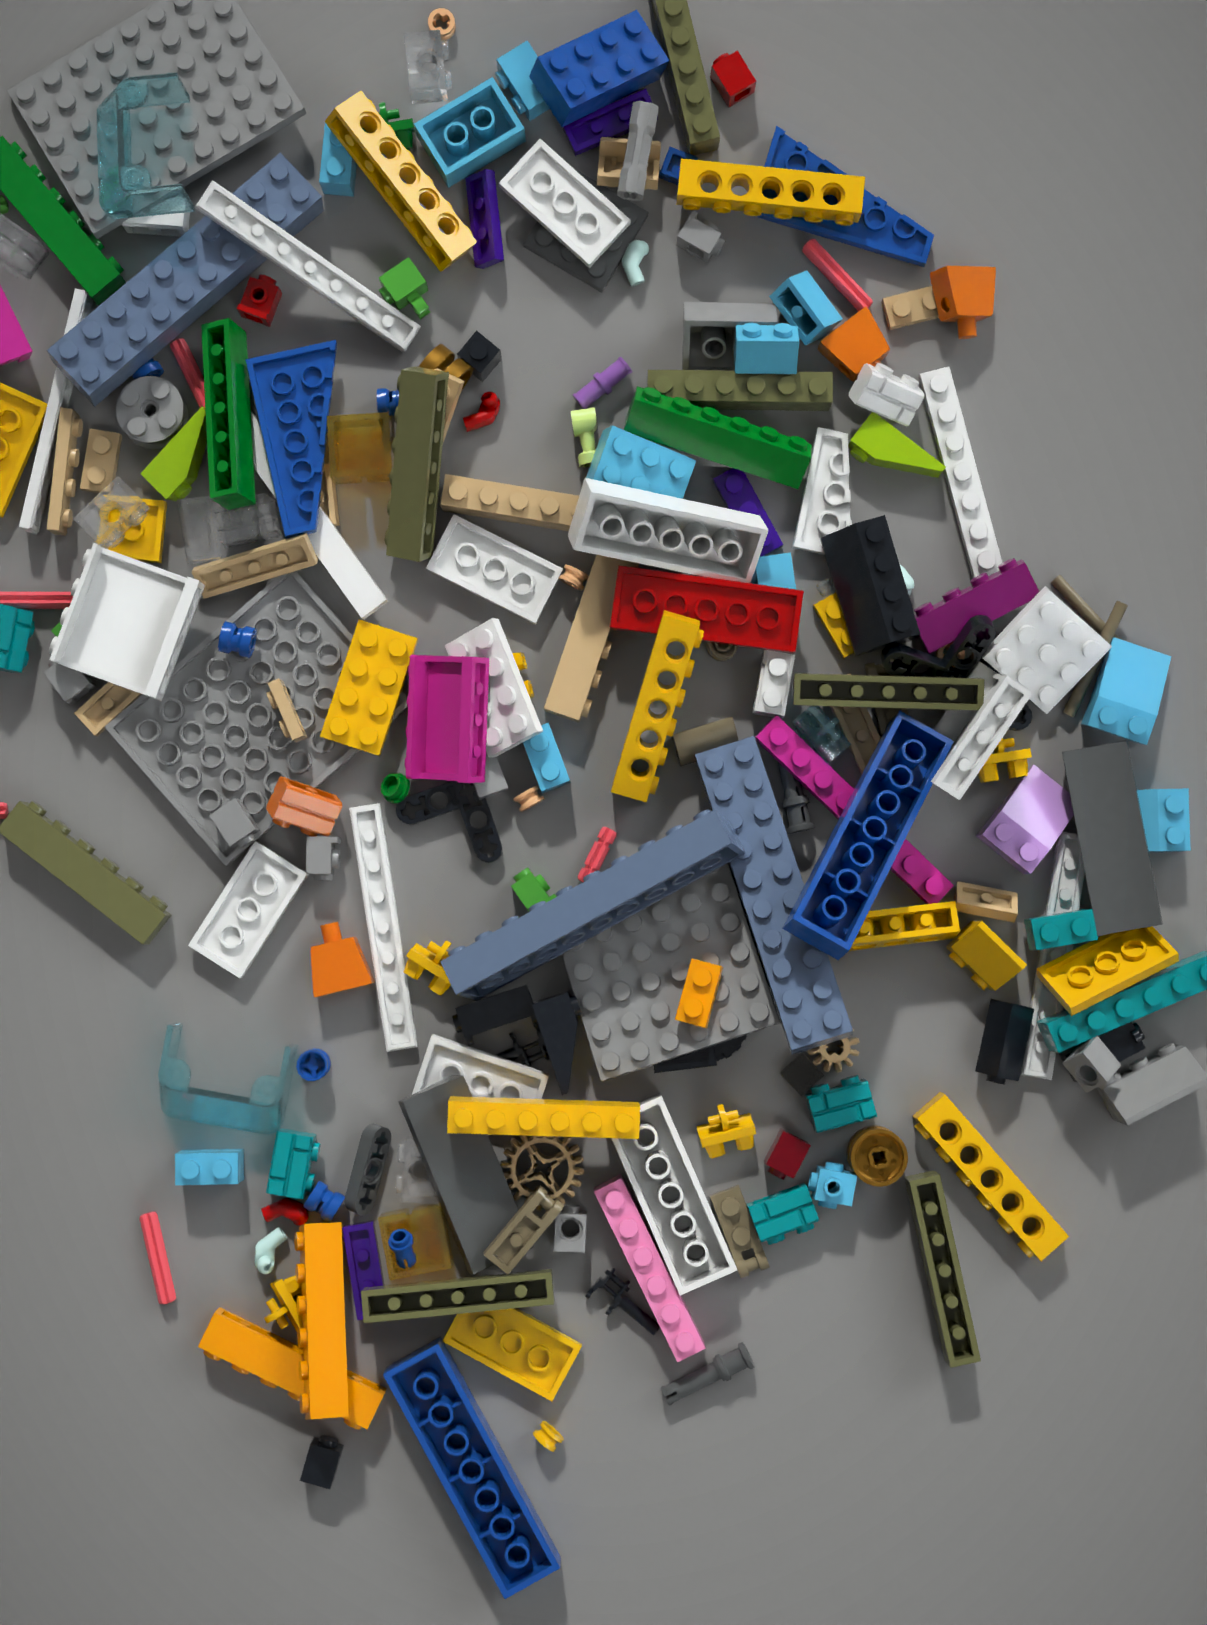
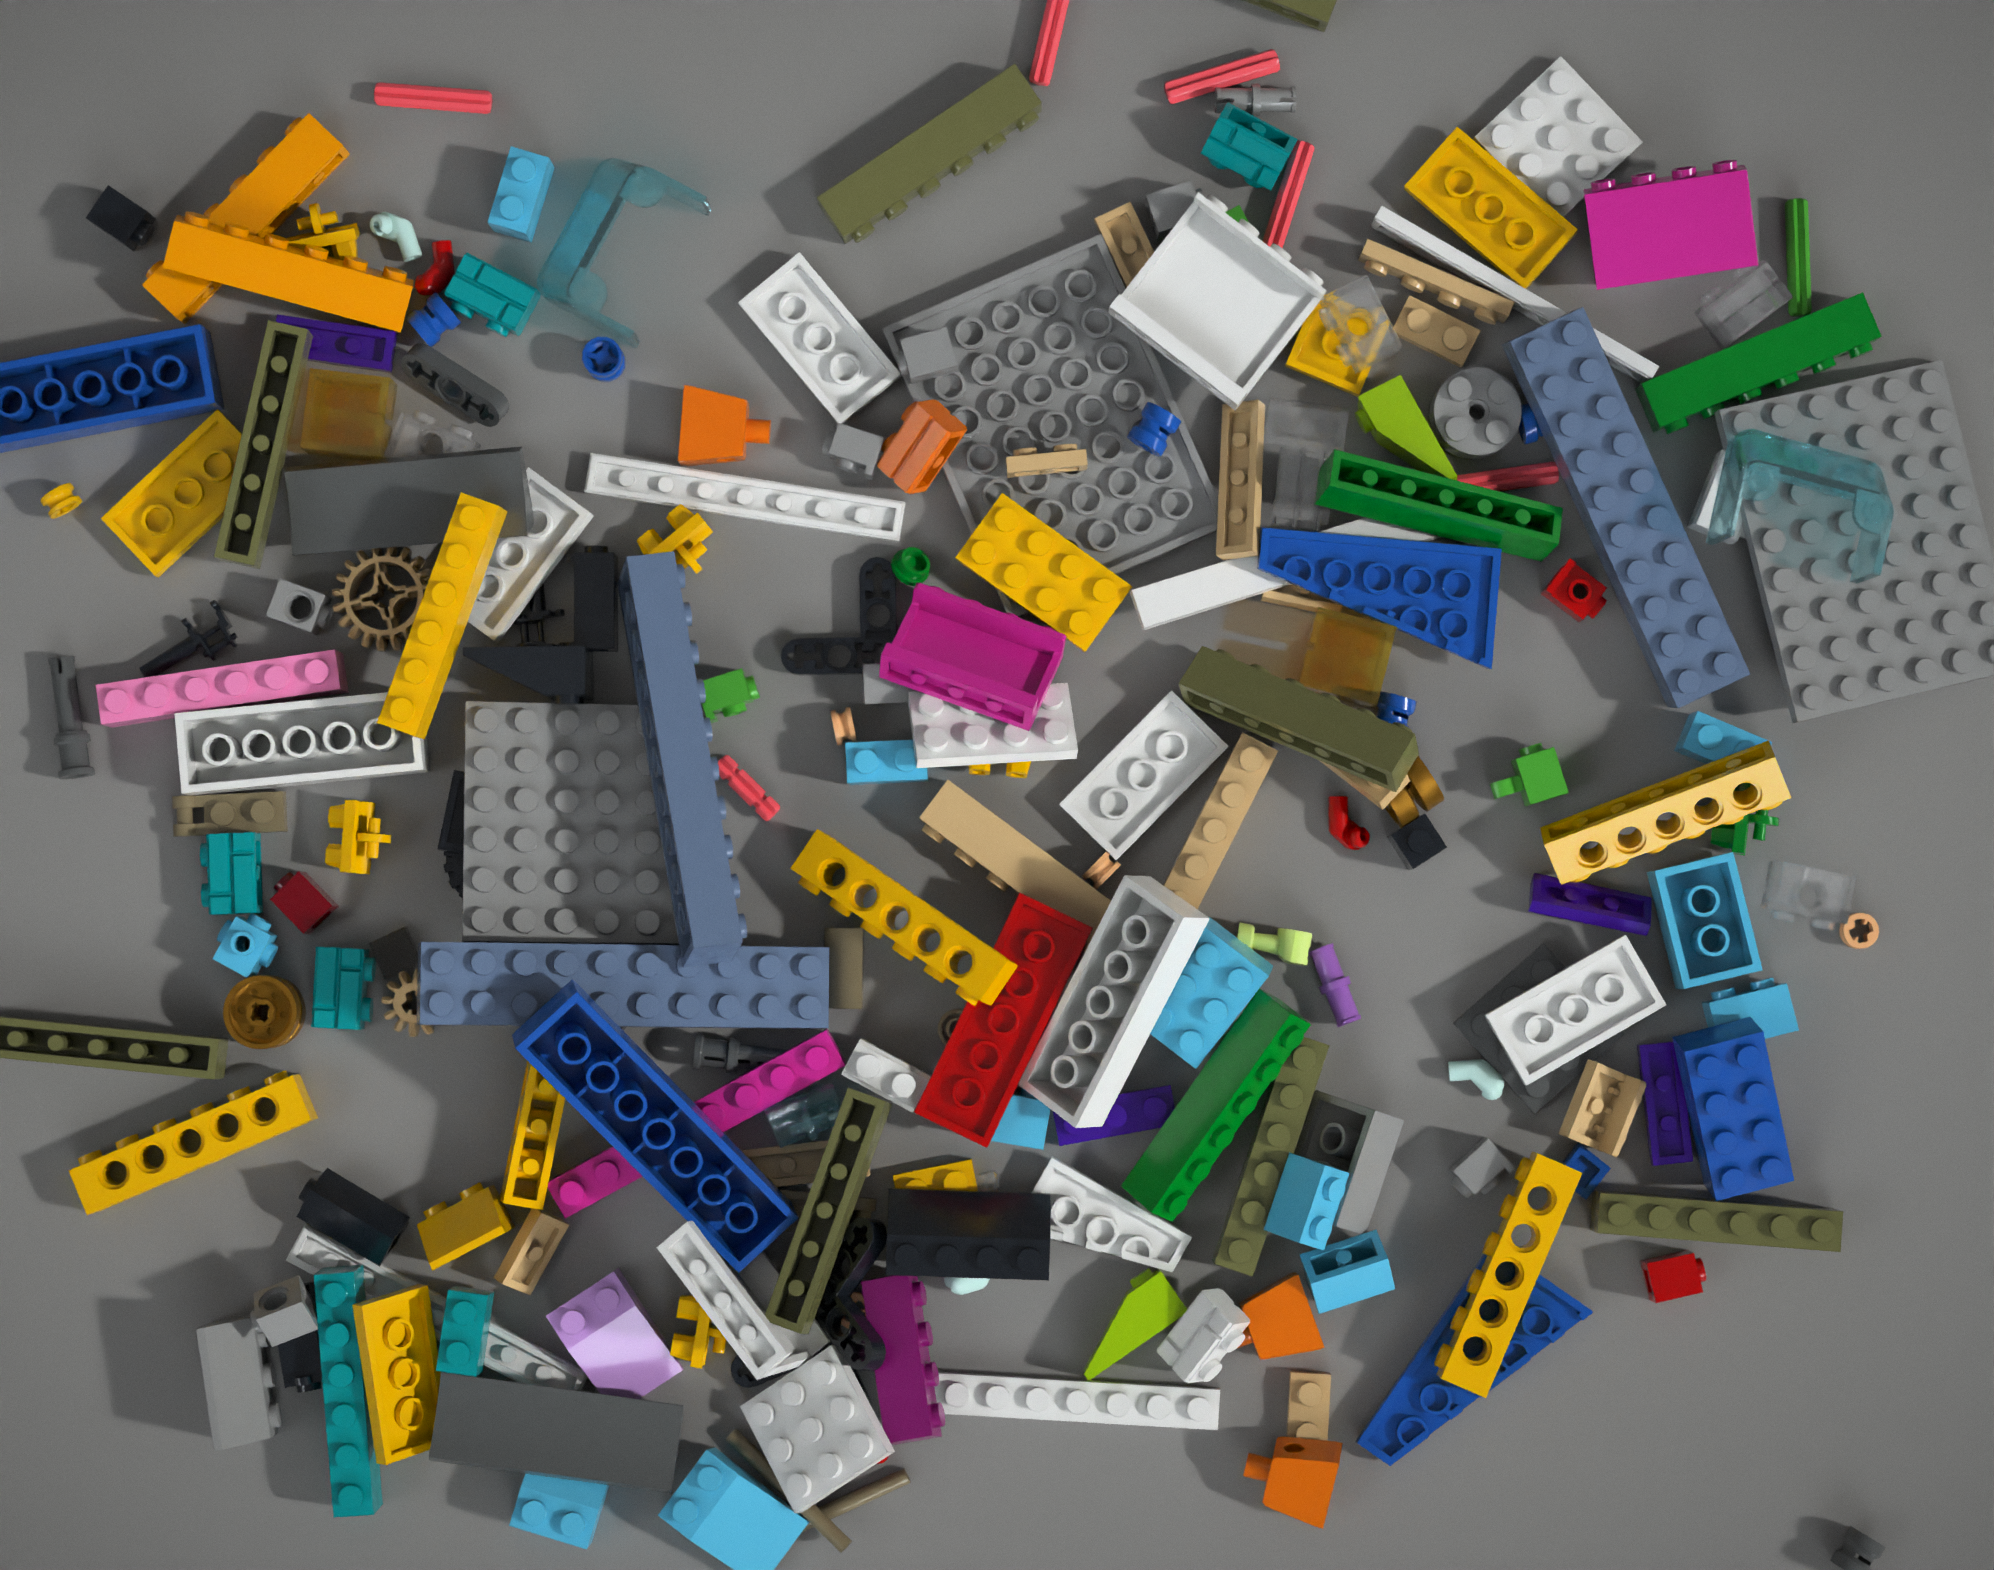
camera: 115 degrees right, 0 degrees up
white tile [195,180,421,353] -> none
blue pin [388,1229,417,1269] -> none
dark tan plate [483,1185,564,1275] -> none
light grey axle [617,101,659,201] -> none
light orange plate [675,958,724,1029] -> none
coral axle [802,238,873,312] -> none

